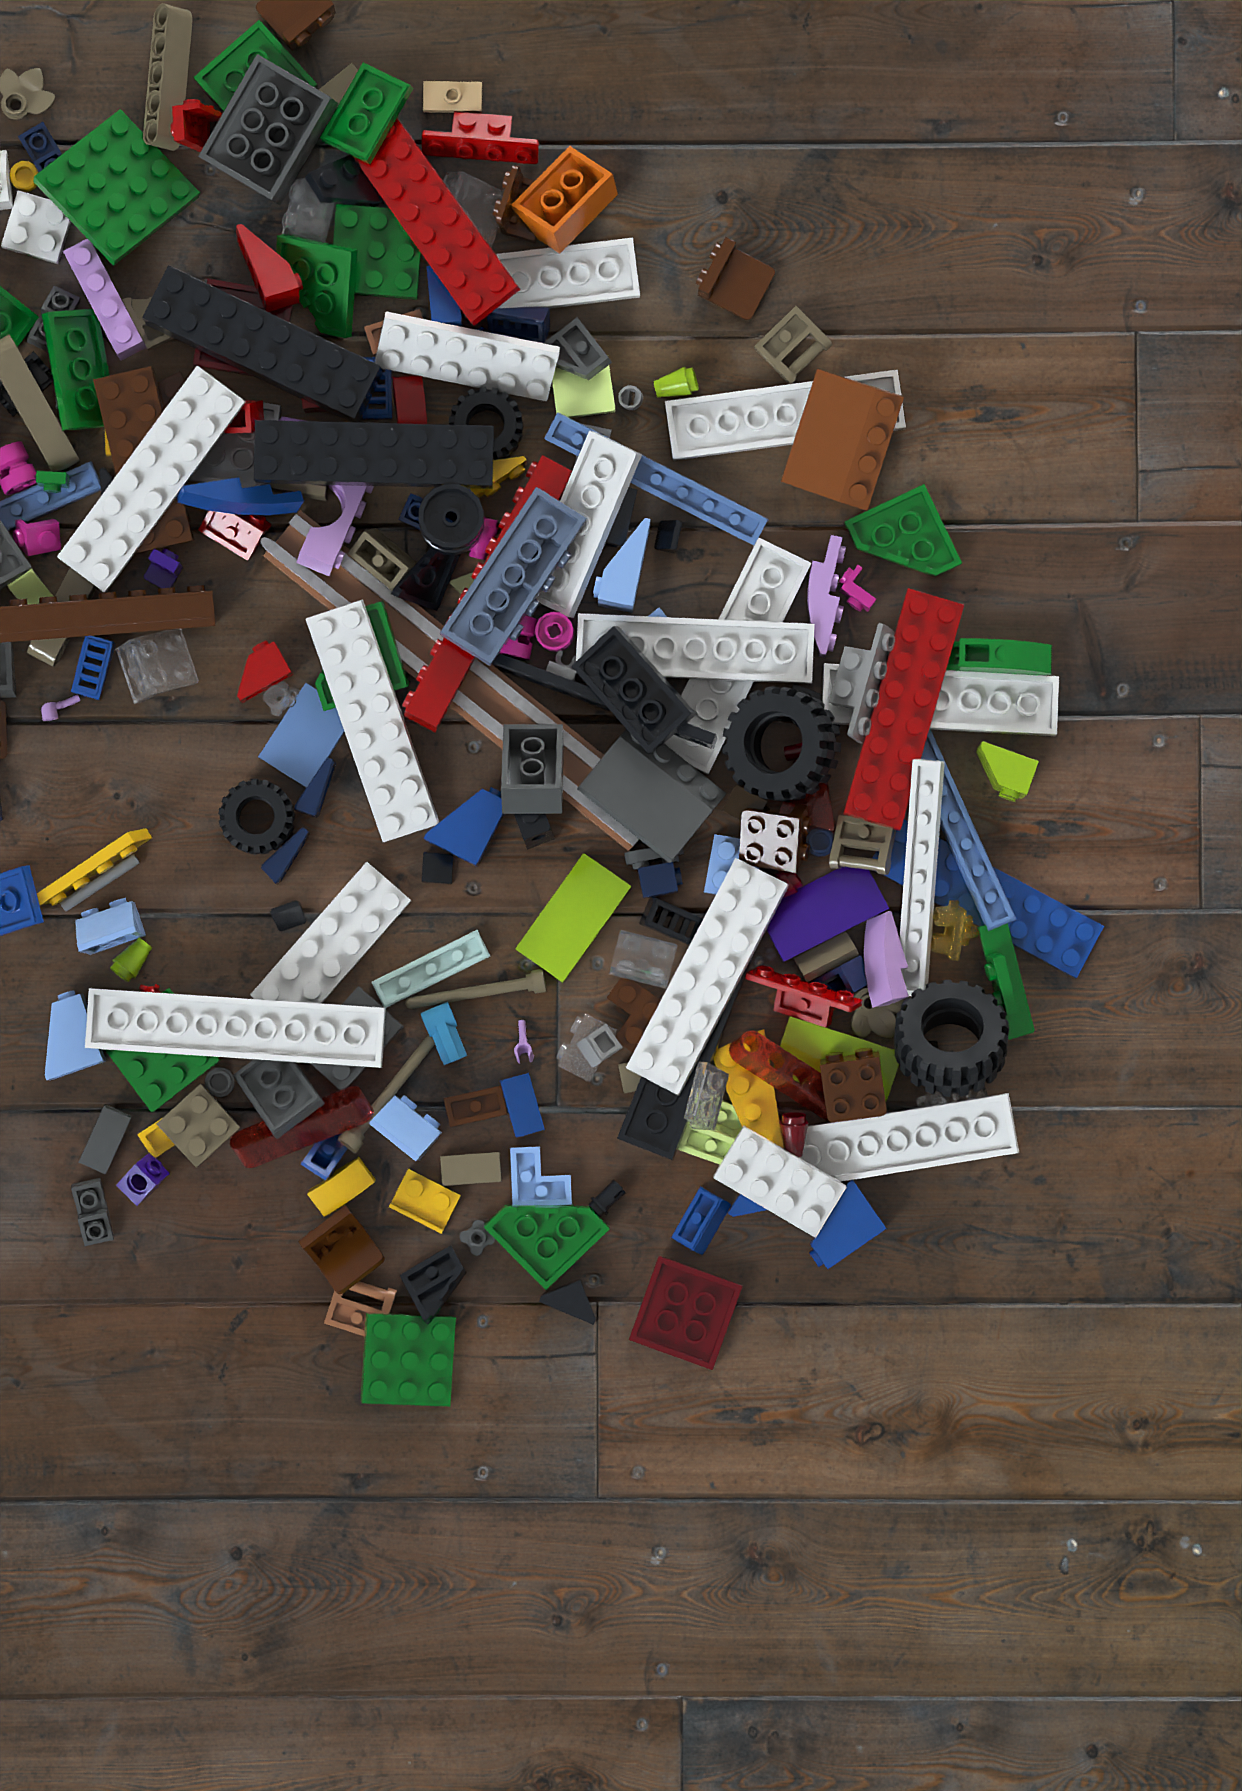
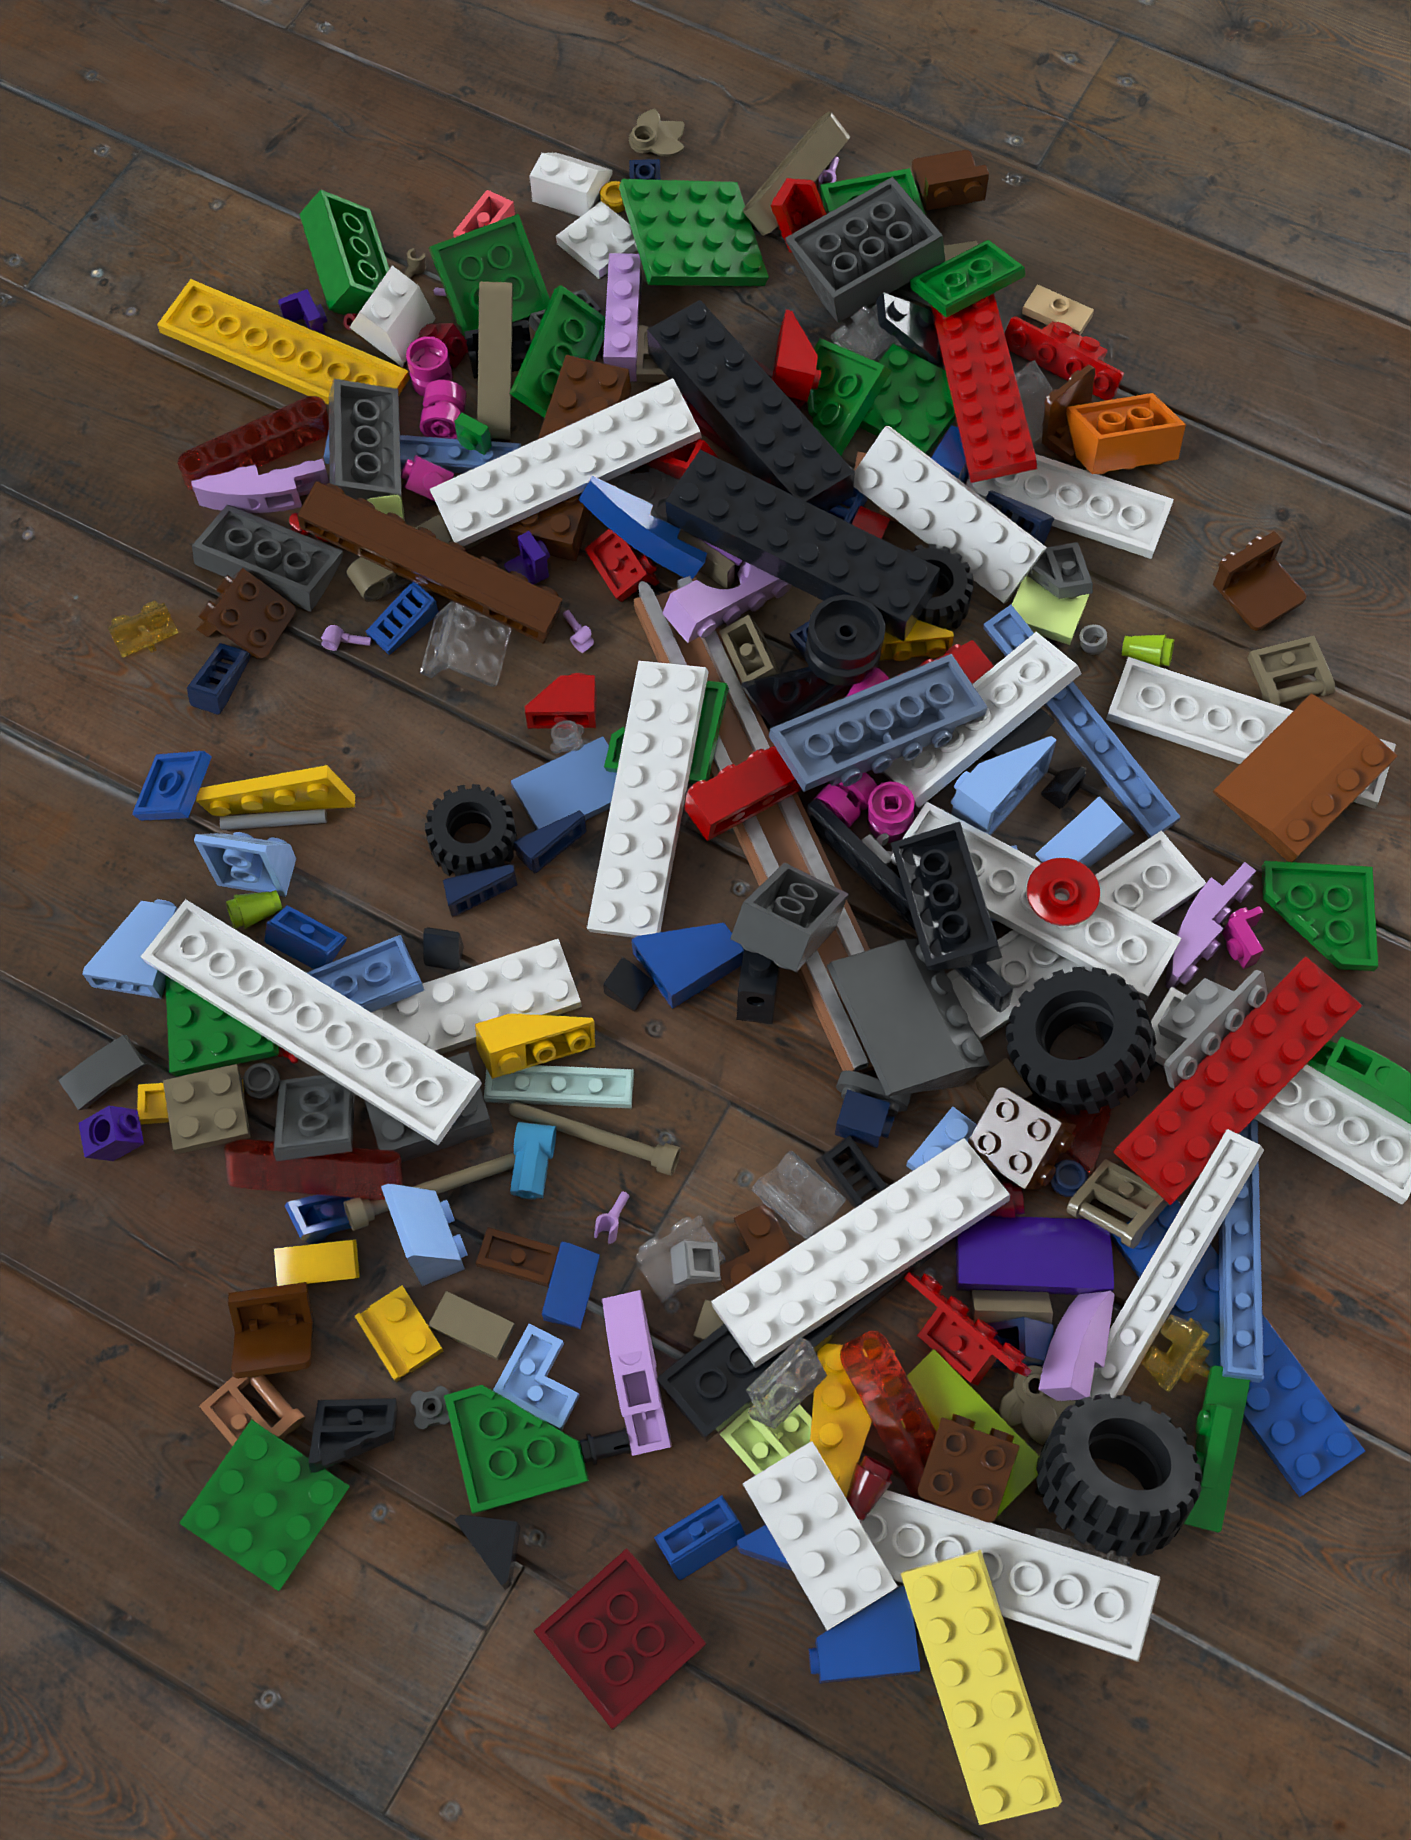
camera: 30 degrees right, 20 degrees down
dark grey slope [71,1178,114,1246] -> none
lime slope [515,853,632,983] -> none
lime slope [976,741,1039,802] -> none
none -> blue slope [264,905,347,969]
none -> medium blue tile [307,935,424,1012]
none -> yellow slope [475,1013,595,1079]
none -> lavender hand [563,610,594,653]
none -> lavender slope [602,1290,672,1456]
none -> lavender hand [818,156,839,189]
none -> light yellow plate [901,1549,1062,1825]
none -> red dish [1026,858,1100,926]
none -> light blue slope [1035,796,1134,868]

